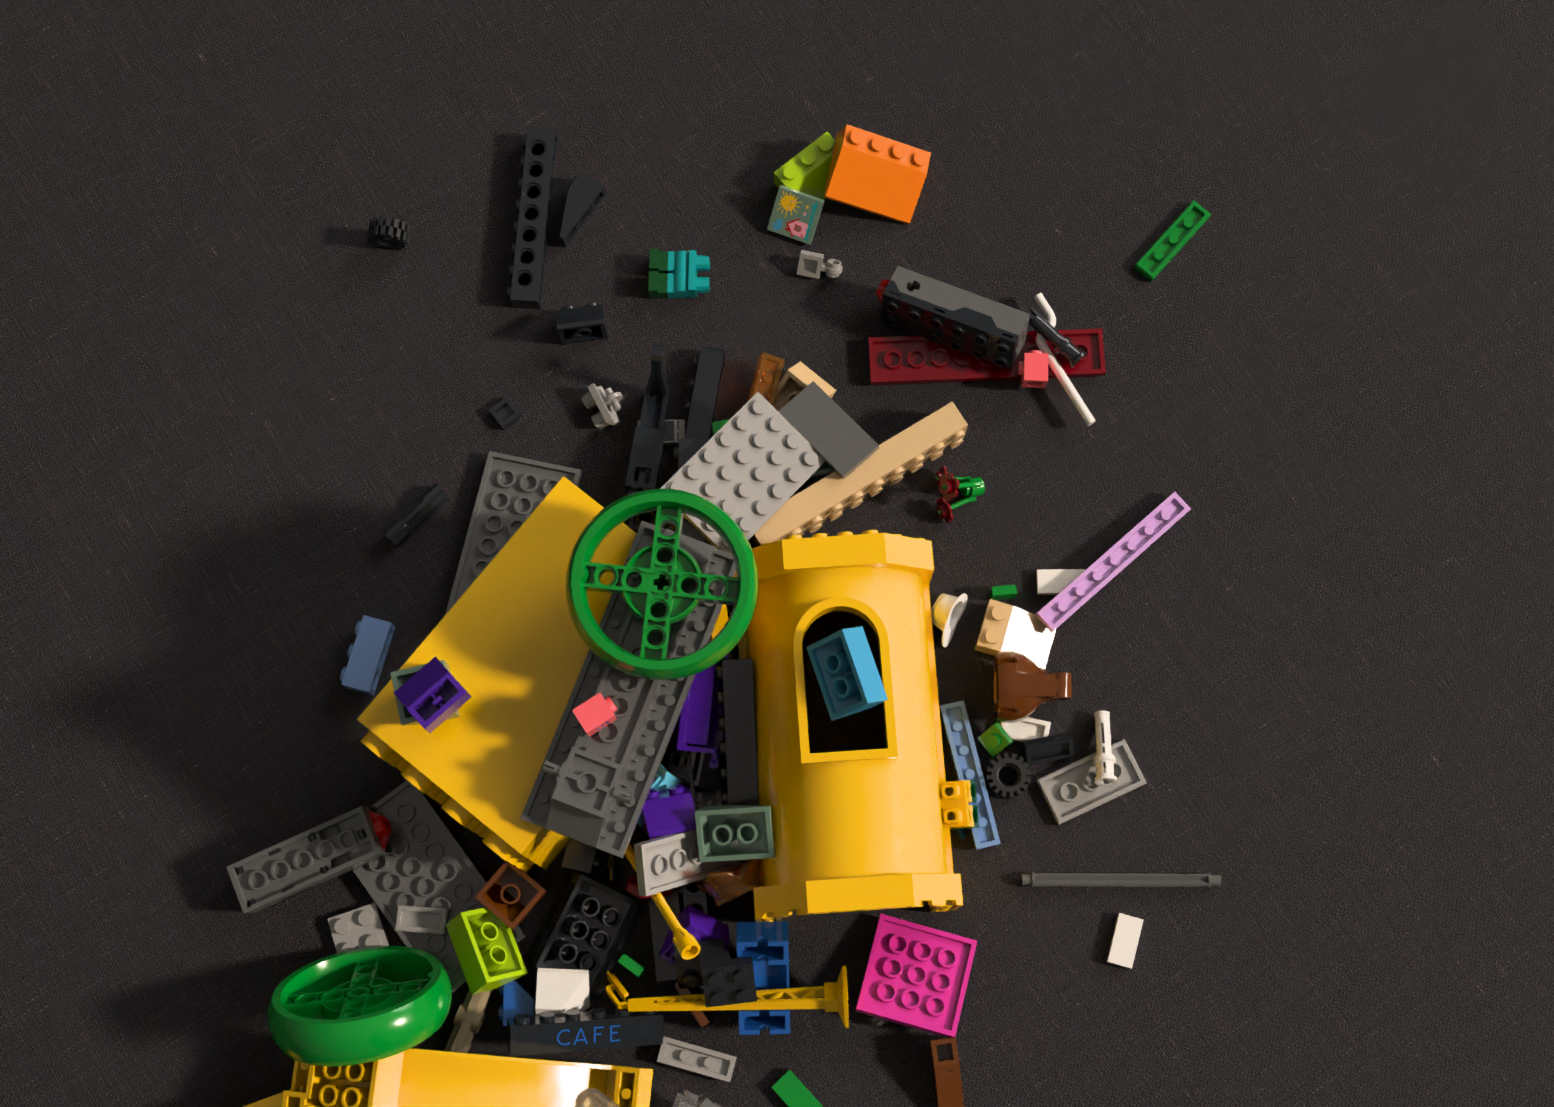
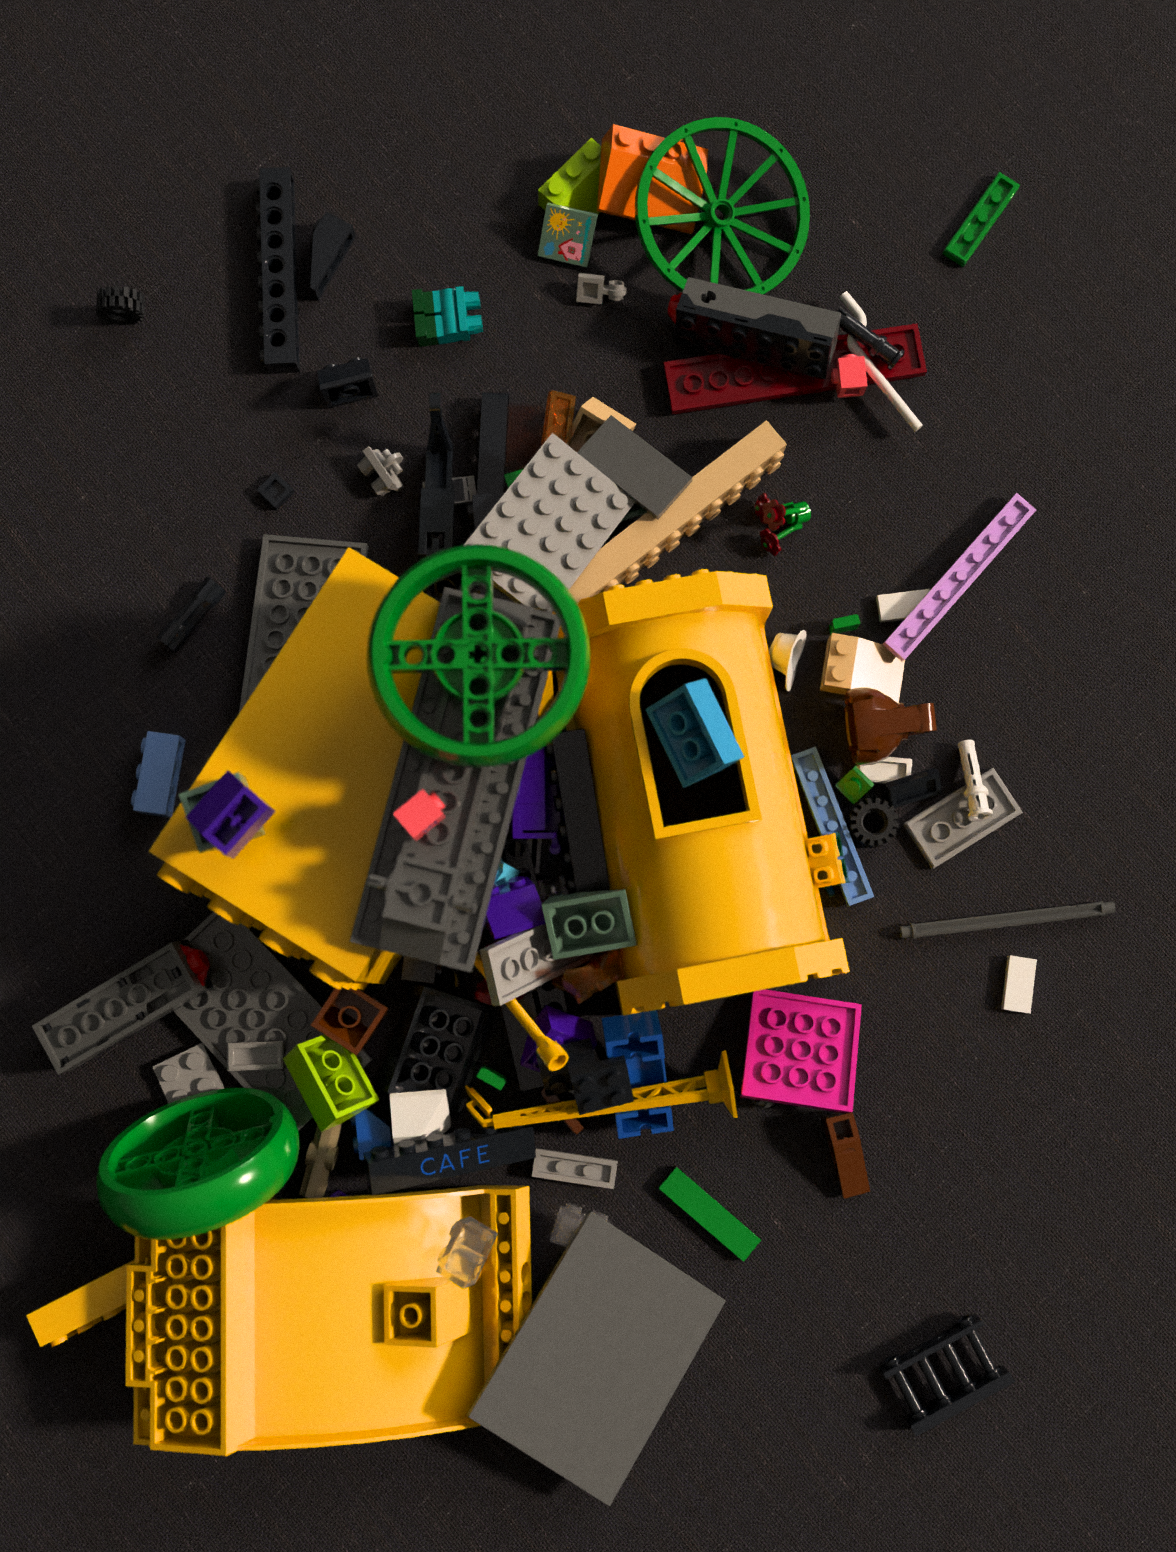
camera: 10 degrees left, 5 degrees up
none -> green wheel [635,117,810,294]

